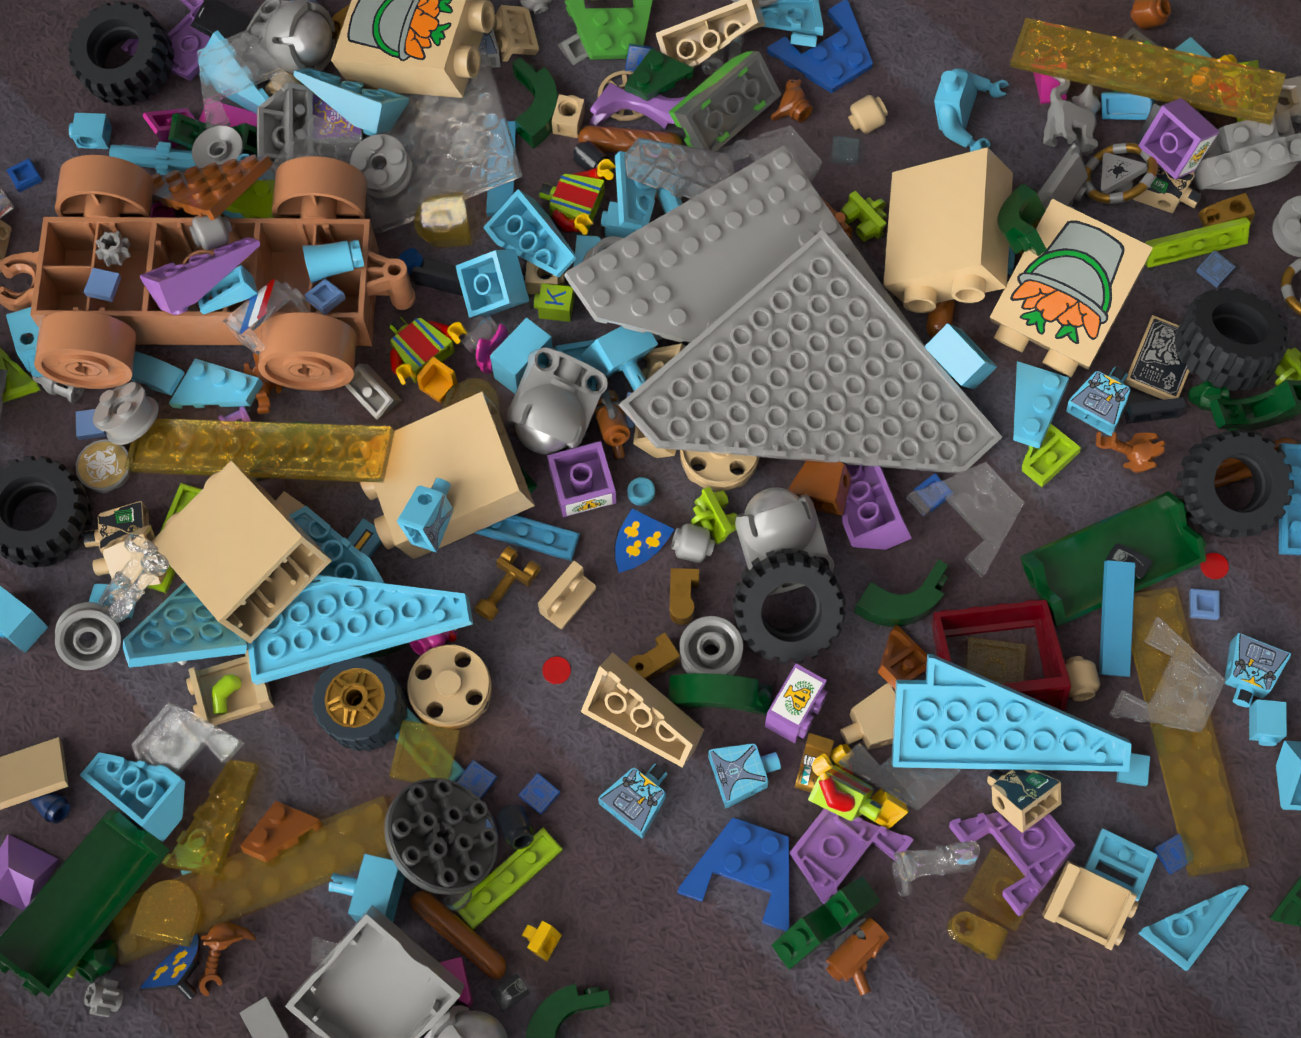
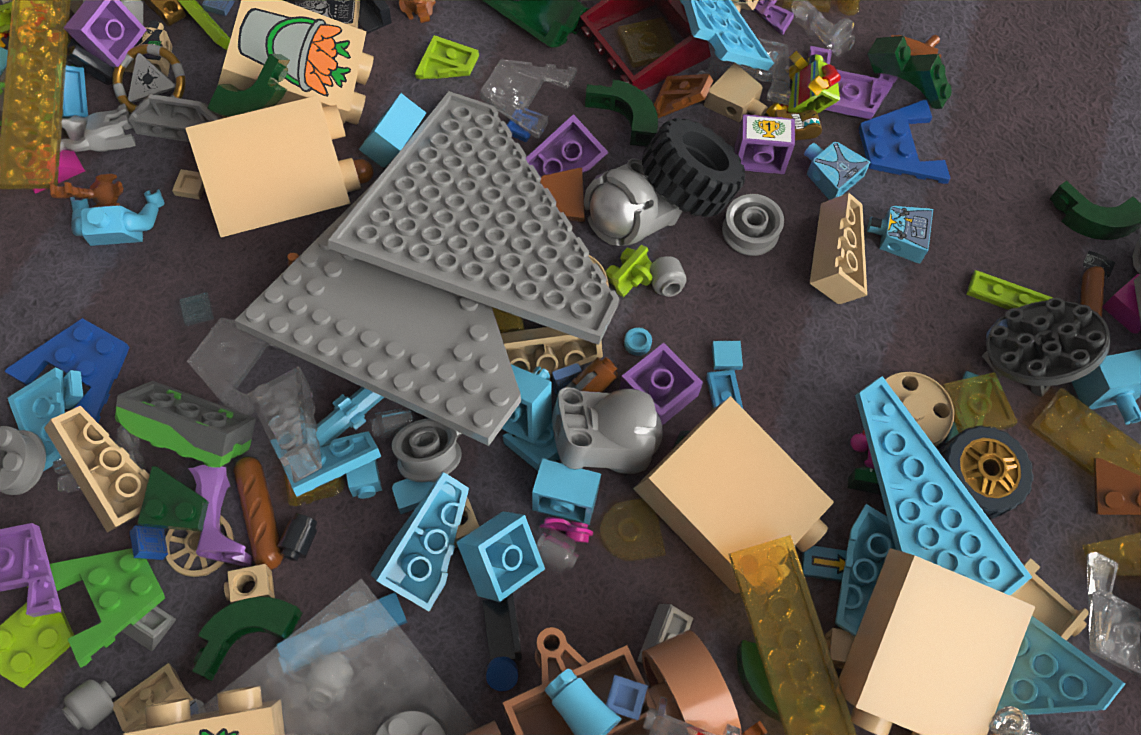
camera: 120 degrees left, 5 degrees down
lime arm [212,674,241,714] -> none
torso [389,317,468,385] -> none
medium azure torso [397,478,453,553] -> none
clear yellow tile [414,192,472,248] -> none
light orange panel [416,357,457,404] -> none
blue tile [456,760,497,800] -> none
pearl gold bar [474,546,541,621] -> none
black brick [496,804,534,850] -> none
blue tile [518,773,560,815] -> none
yellow tile [522,921,562,961] -> none
lime brick [534,283,574,322] -> none
tan bracket [538,561,596,629] -> none
torso [539,159,616,235] -> none
red piece [542,657,571,684] -> none
blue shield [614,508,674,573] -> none
pearl gold leg [627,633,681,682] -> none
dark green arch [668,673,773,715] -> none
pearl gold leg [670,568,699,625] -> none
dark orange animal [770,79,813,123] -> none
lime hips [840,191,887,242] -> none
tan head [848,95,888,134] -> none
medium azure wing [1013,361,1069,449] -> none
torso [1066,367,1131,436] -> none
none -> dark orange piece [50,174,124,208]
none -> medium azure tile [712,341,743,370]

